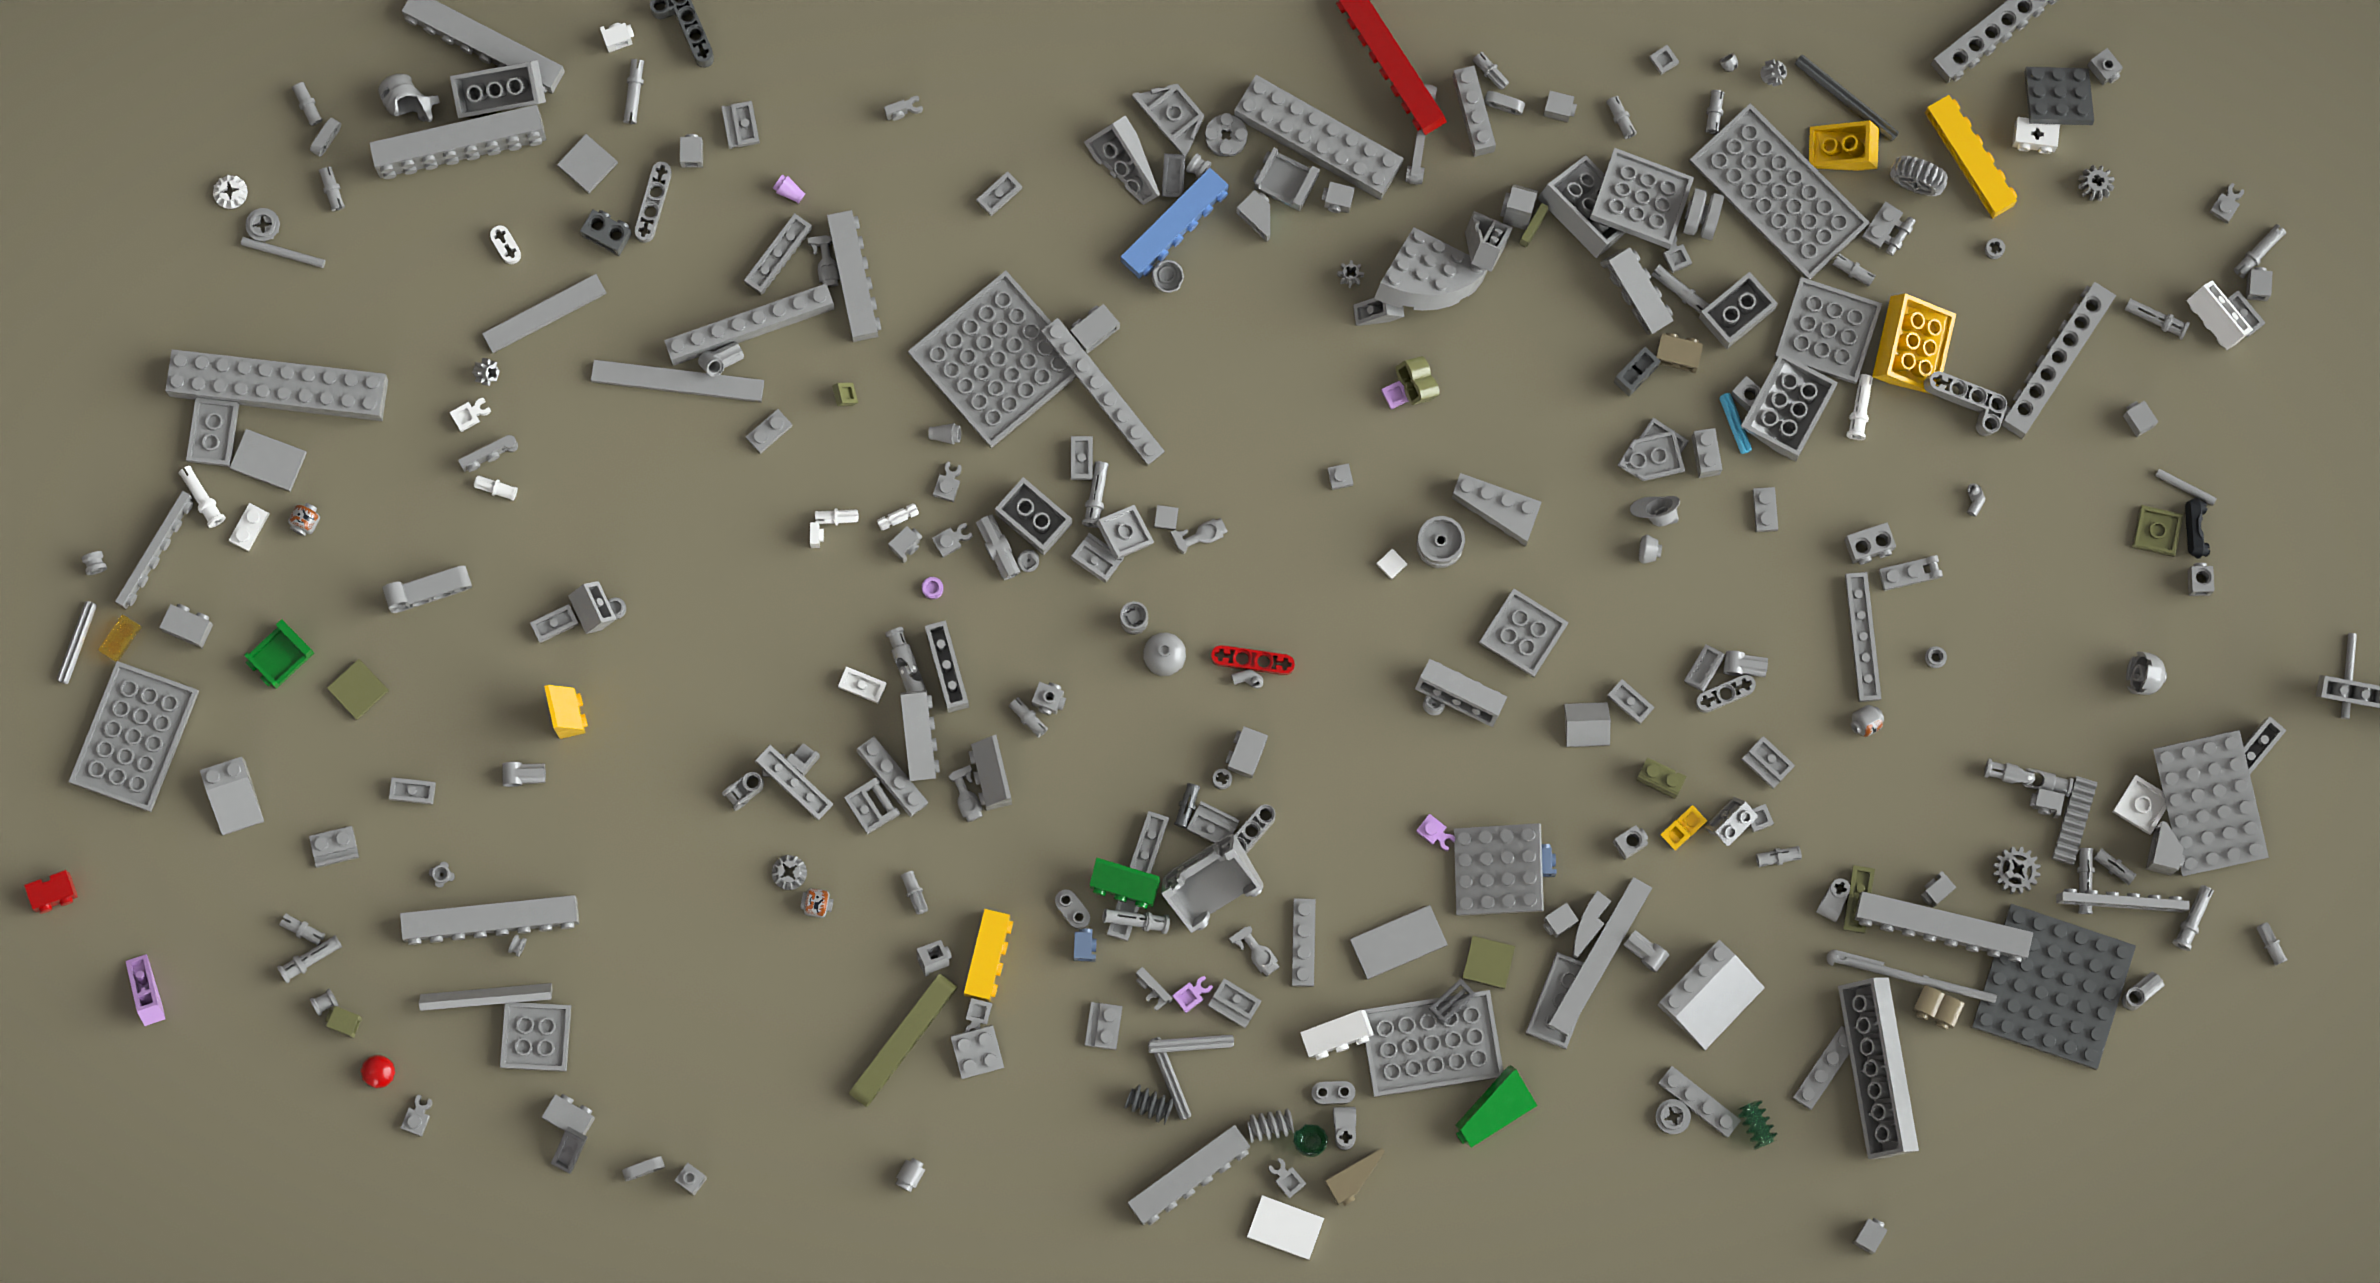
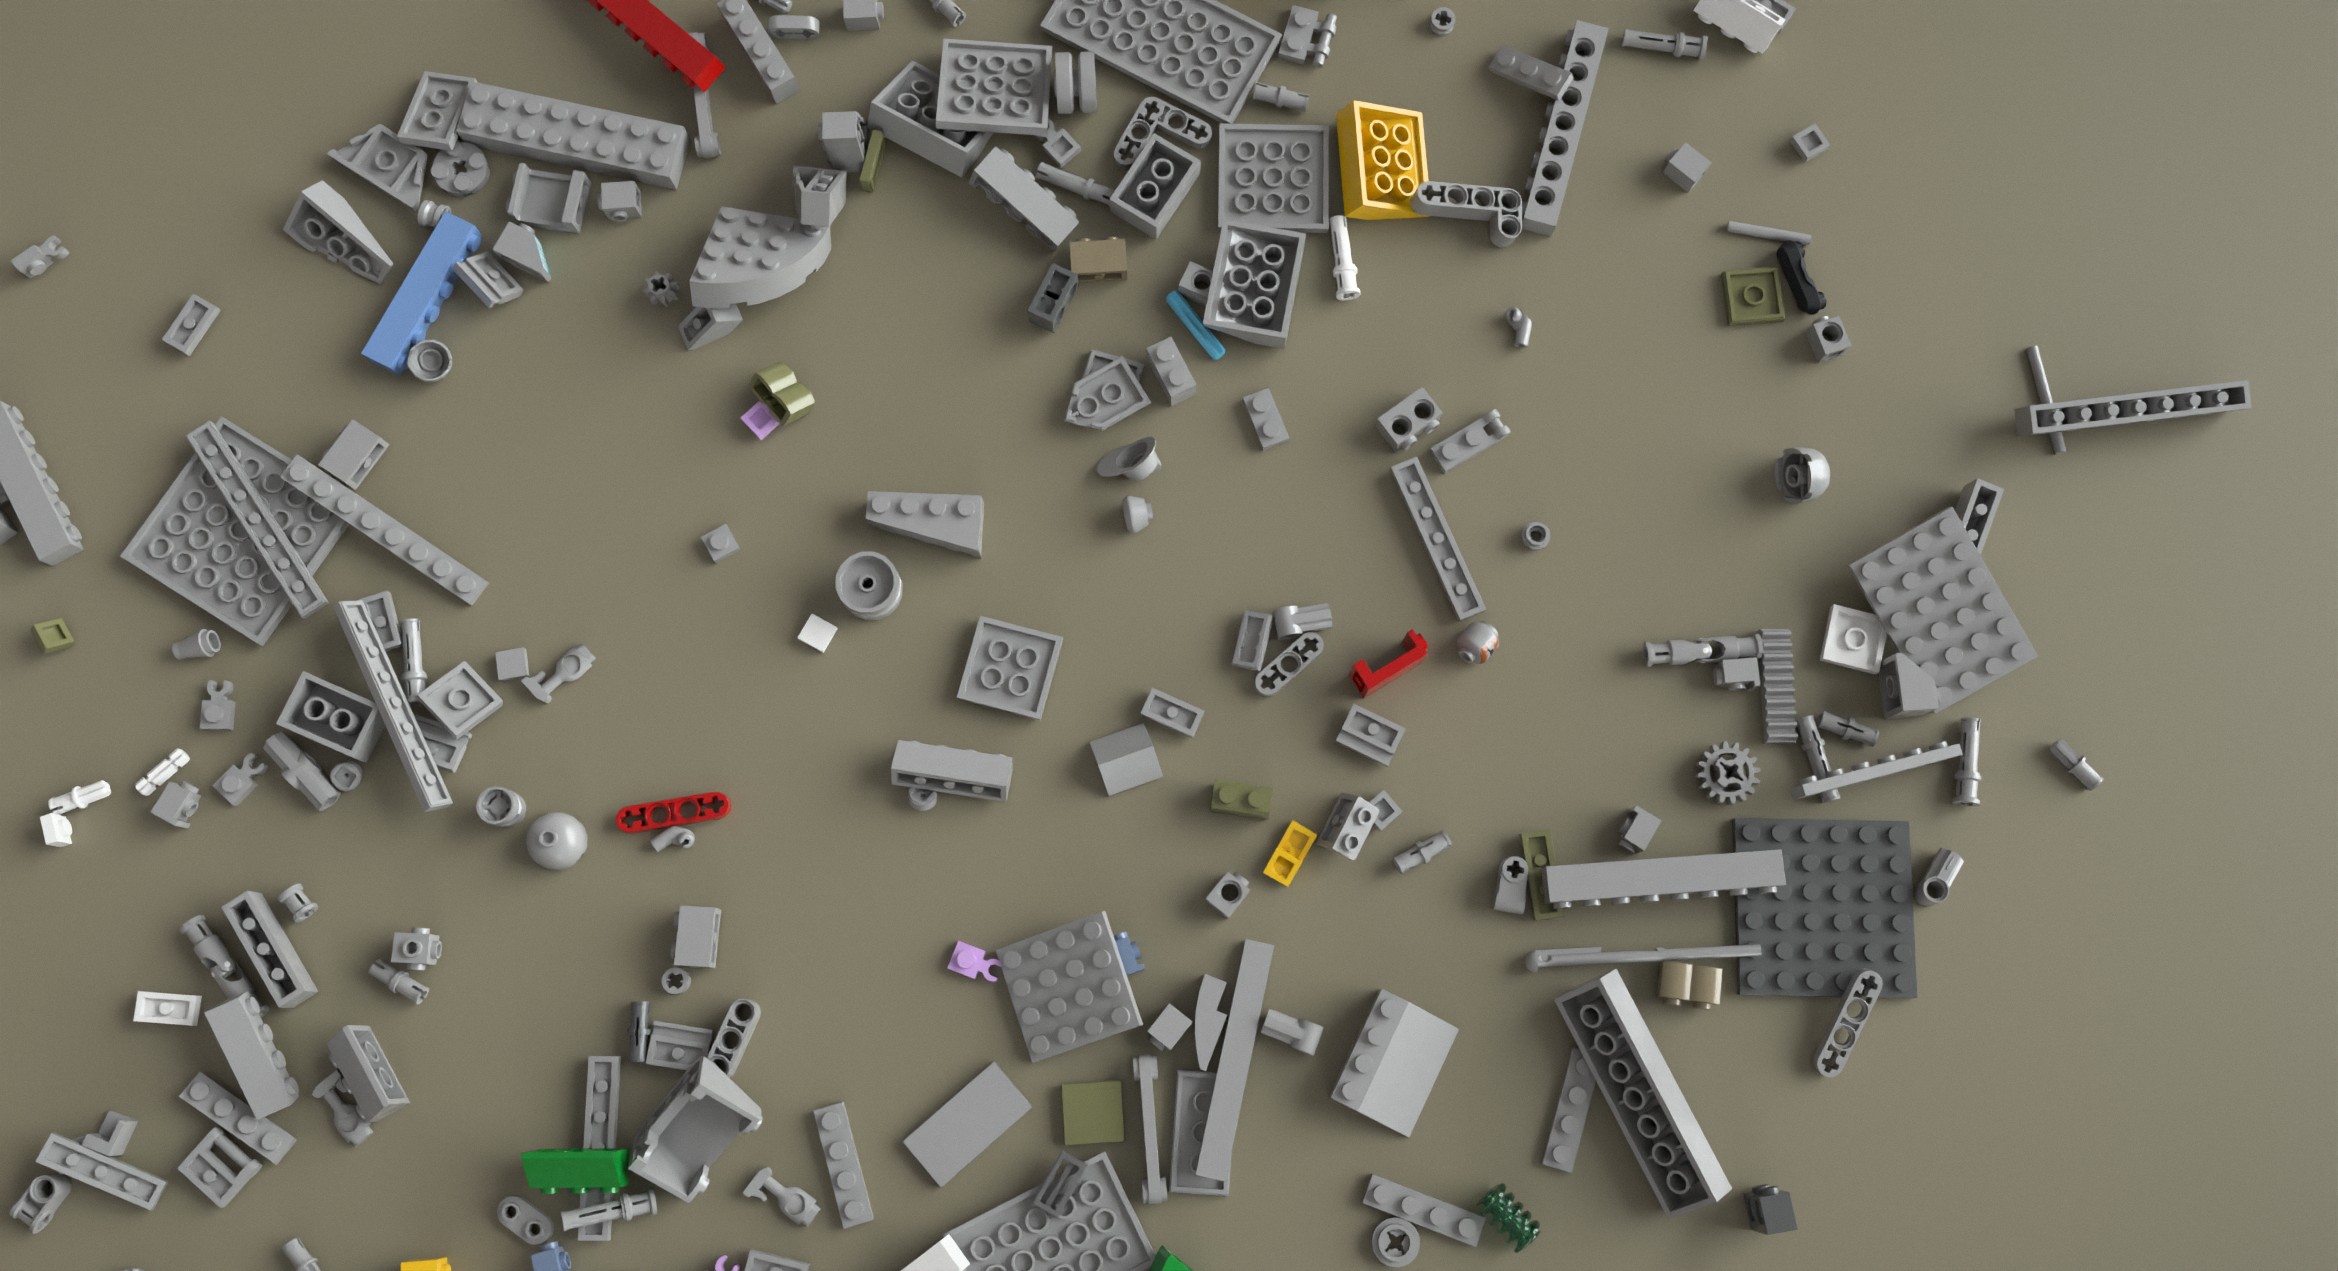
camera: 15 degrees left, 0 degrees up
lavender tile [922,577,943,599] -> none
flat silver tile [1162,153,1186,197] -> none
none -> light grey tile [185,420,330,619]
none -> light grey bush [278,884,318,923]
none -> light grey tile [333,600,453,812]
none -> light grey plate [397,71,477,151]
none -> light grey plate [453,251,523,308]
none -> light grey beam [1114,97,1212,170]
none -> light grey piece [1133,1054,1168,1205]
none -> red panel [1349,629,1428,698]
none -> light grey plate [1489,45,1573,101]
none -> dark grey brick [1744,1184,1798,1235]
none -> light grey plate [1790,123,1830,163]
none -> light grey beam [1813,968,1883,1077]

